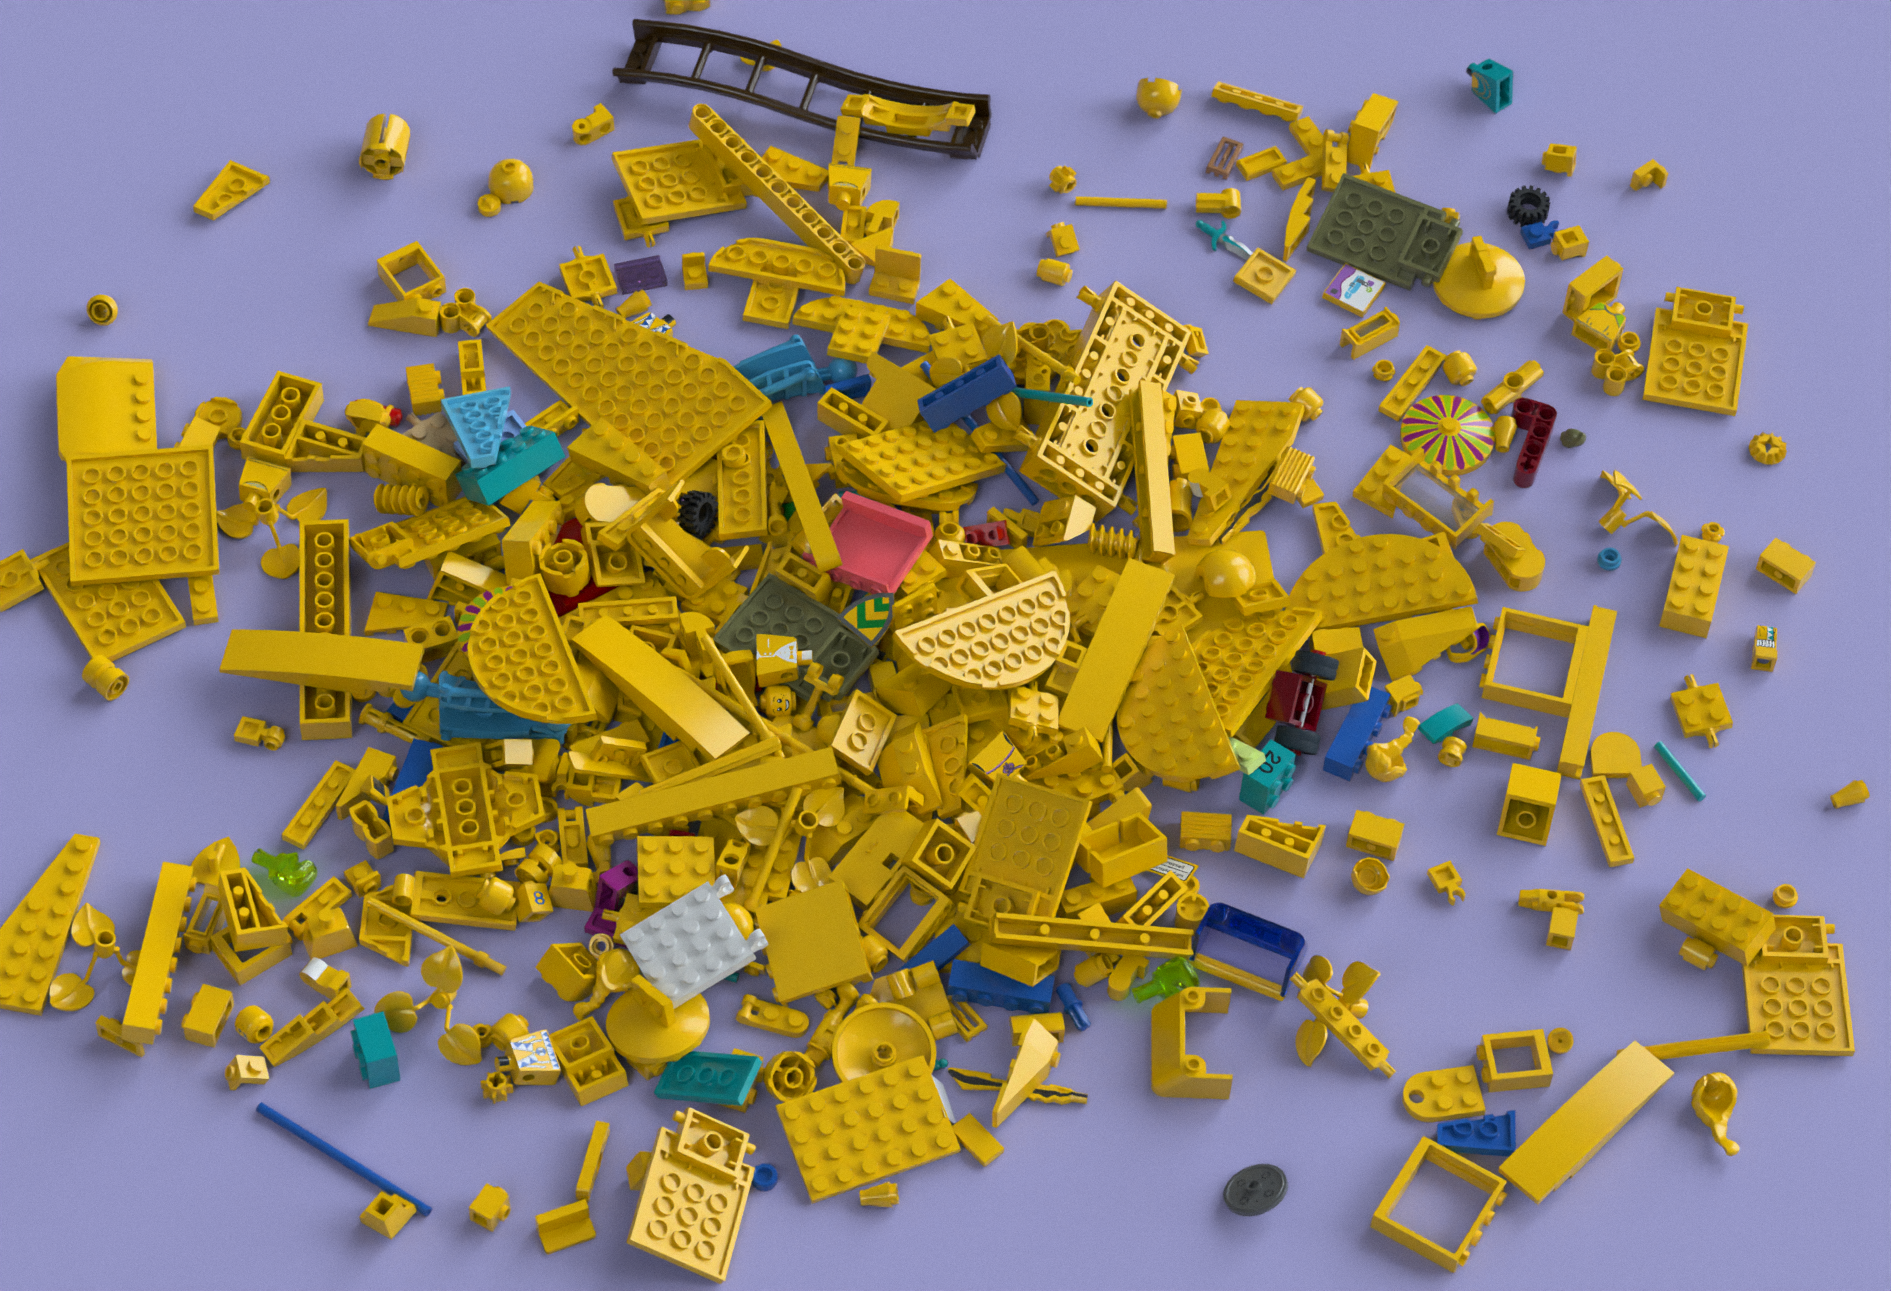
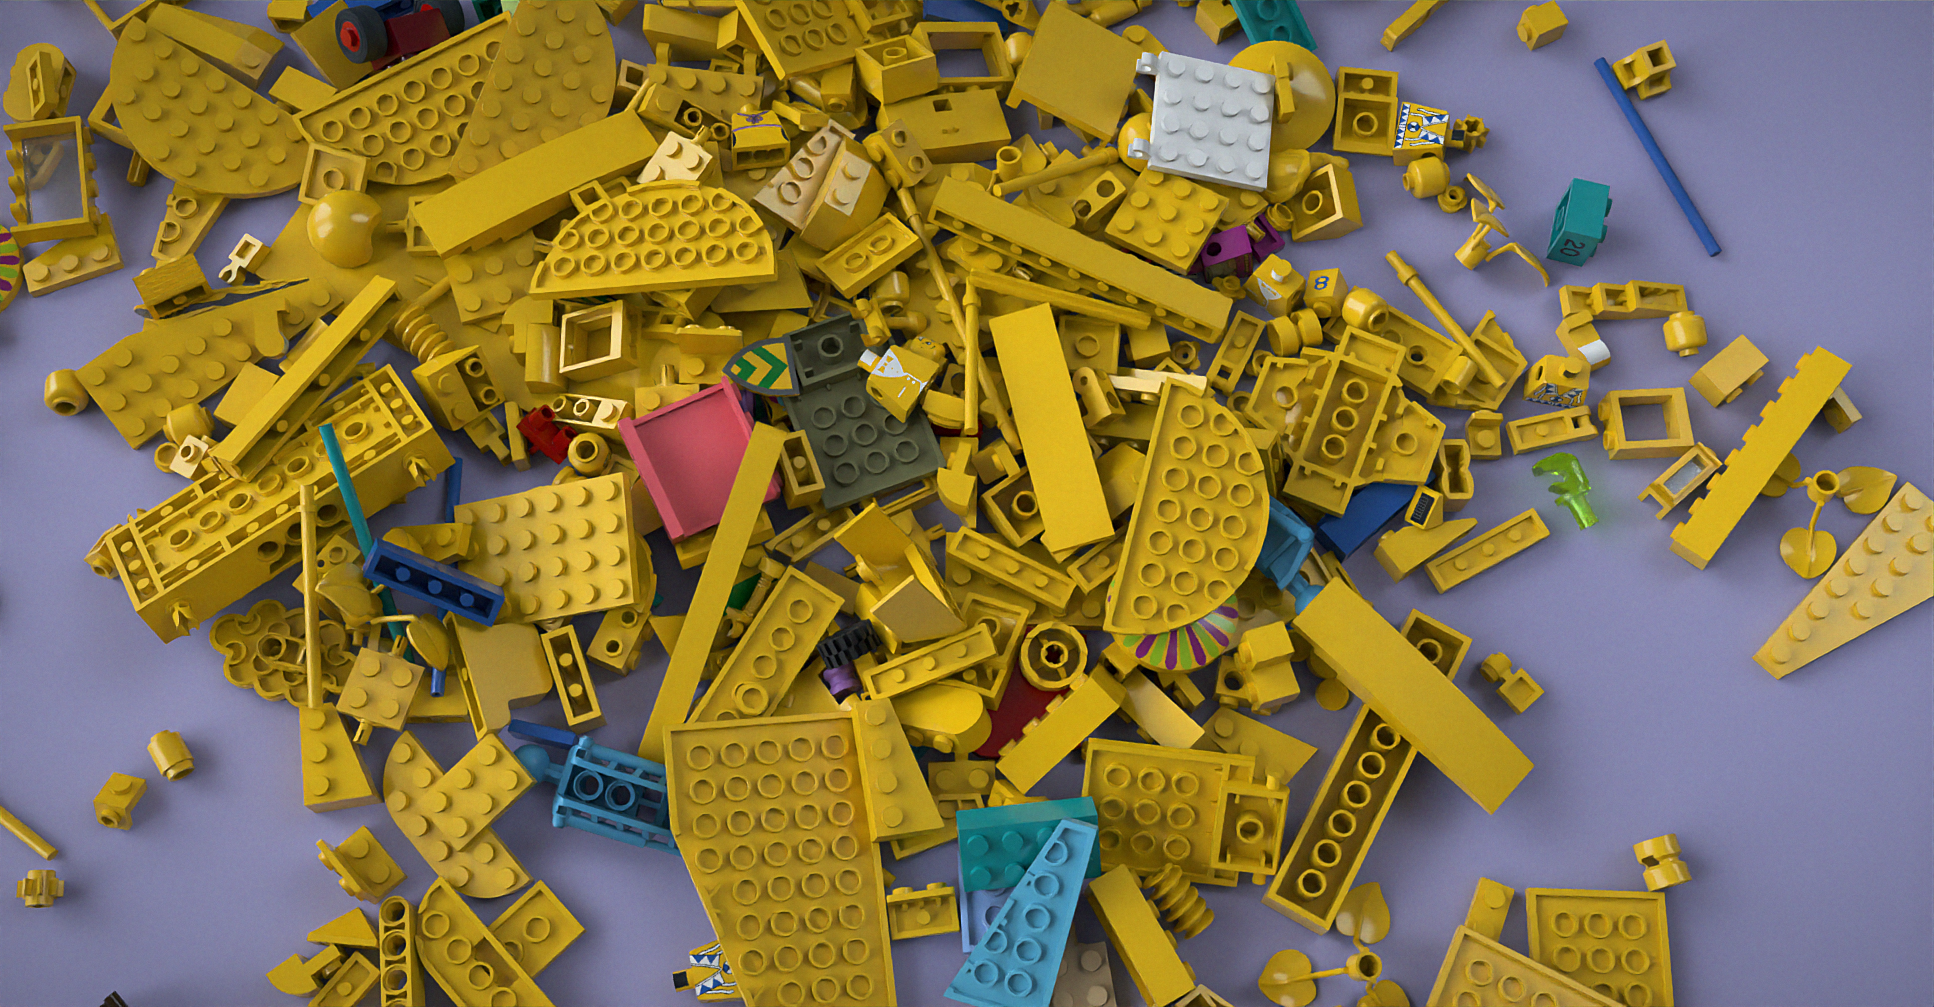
camera: 145 degrees left, 15 degrees up
yellow shield [190,836,240,886] -> none
yellow wedge [218,867,288,952] -> none
yellow bracket [225,1055,269,1090] -> none
none -> yellow plate [218,233,271,286]
none -> yellow leg [1072,367,1126,430]
none -> yellow brick [1233,621,1300,711]

